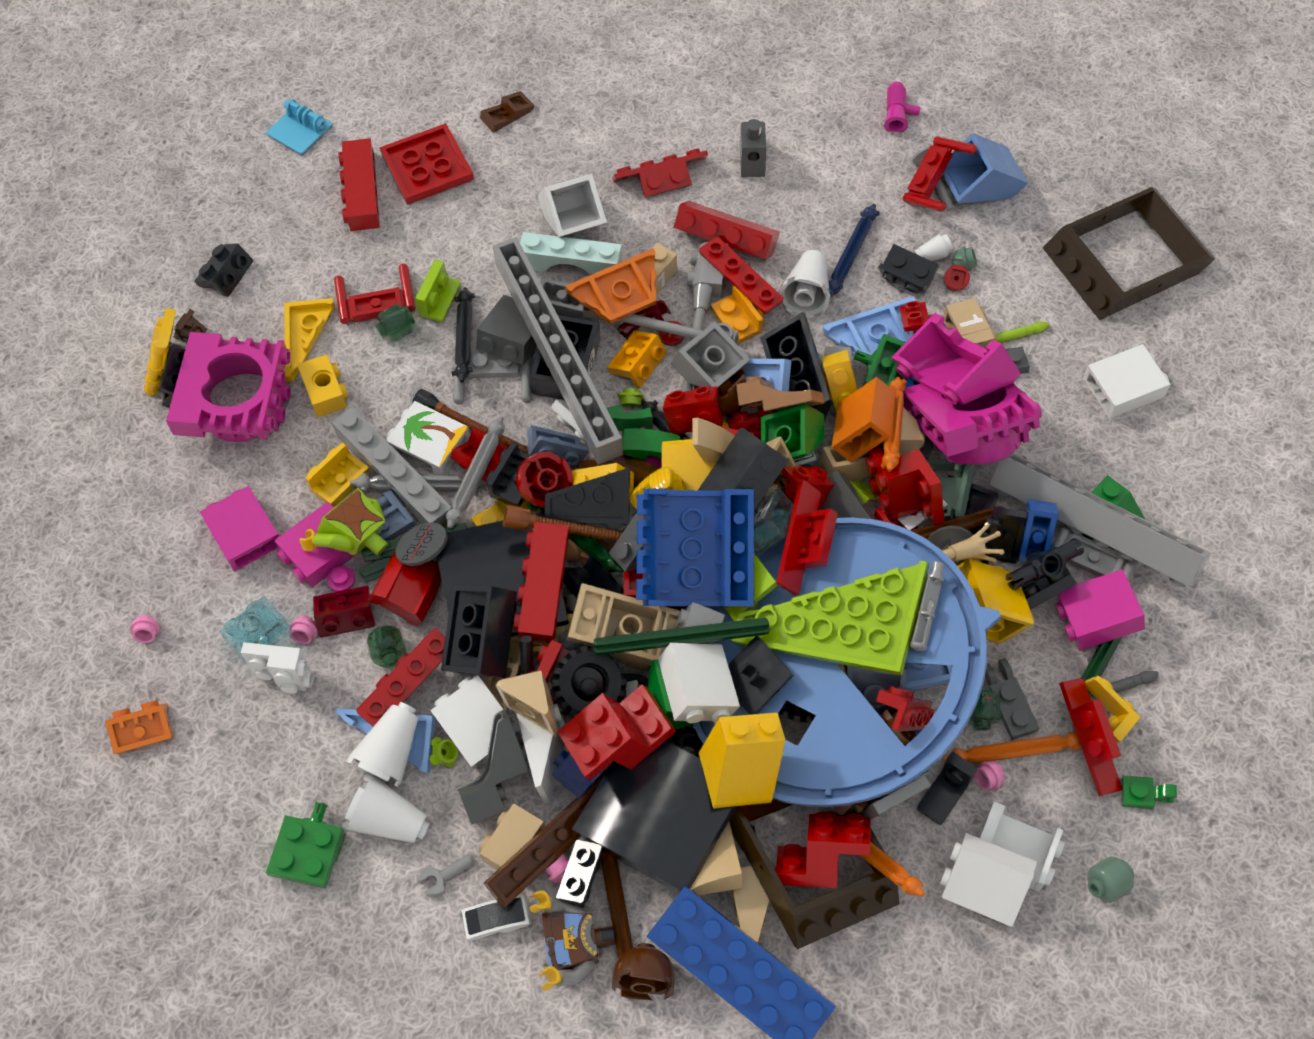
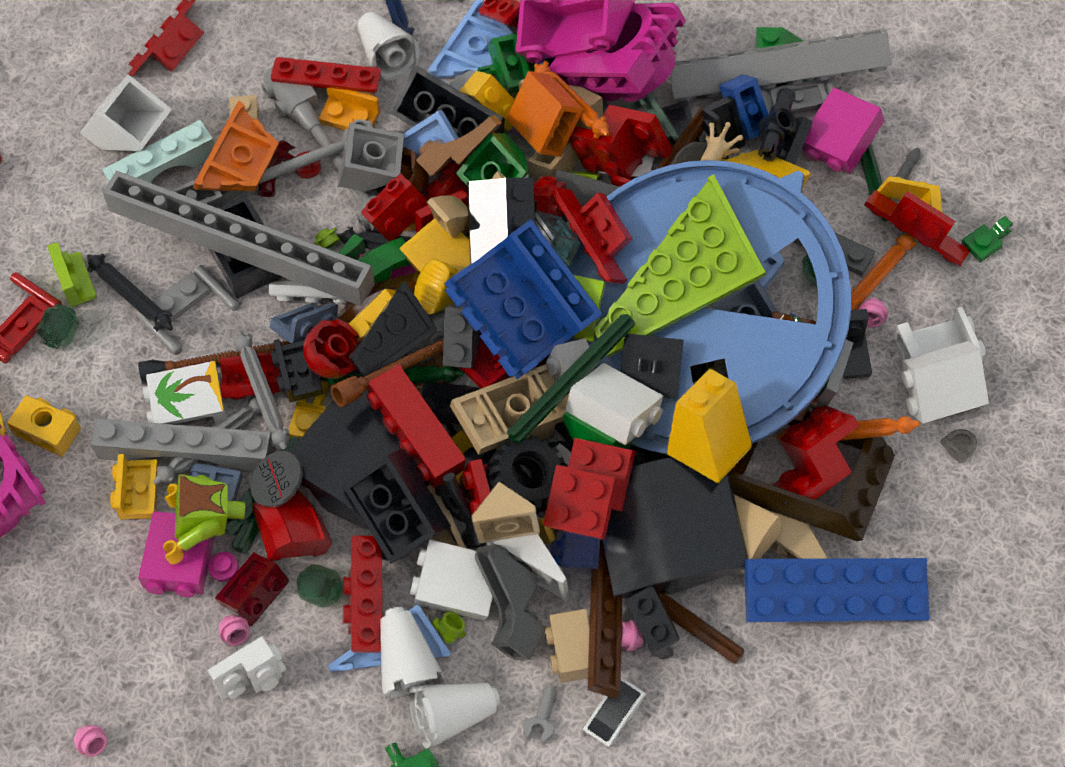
camera: 40 degrees left, 0 degrees up
dark pink brick [200,486,279,572] -> none
clear light blue brick [219,596,290,664] -> none
dark grey brick [476,295,537,365] -> none
torso [530,891,615,991] -> none
light orange bracket [607,330,667,388] -> none
reddish brown cylinder [612,943,675,1001] -> none
red brick [673,201,780,259] -> none
red bracket [876,686,934,732] -> none
light grey piece [909,561,945,652] -> none
sand green head [1087,856,1134,903] -> none
none -> clear smoke tile [940,429,977,464]

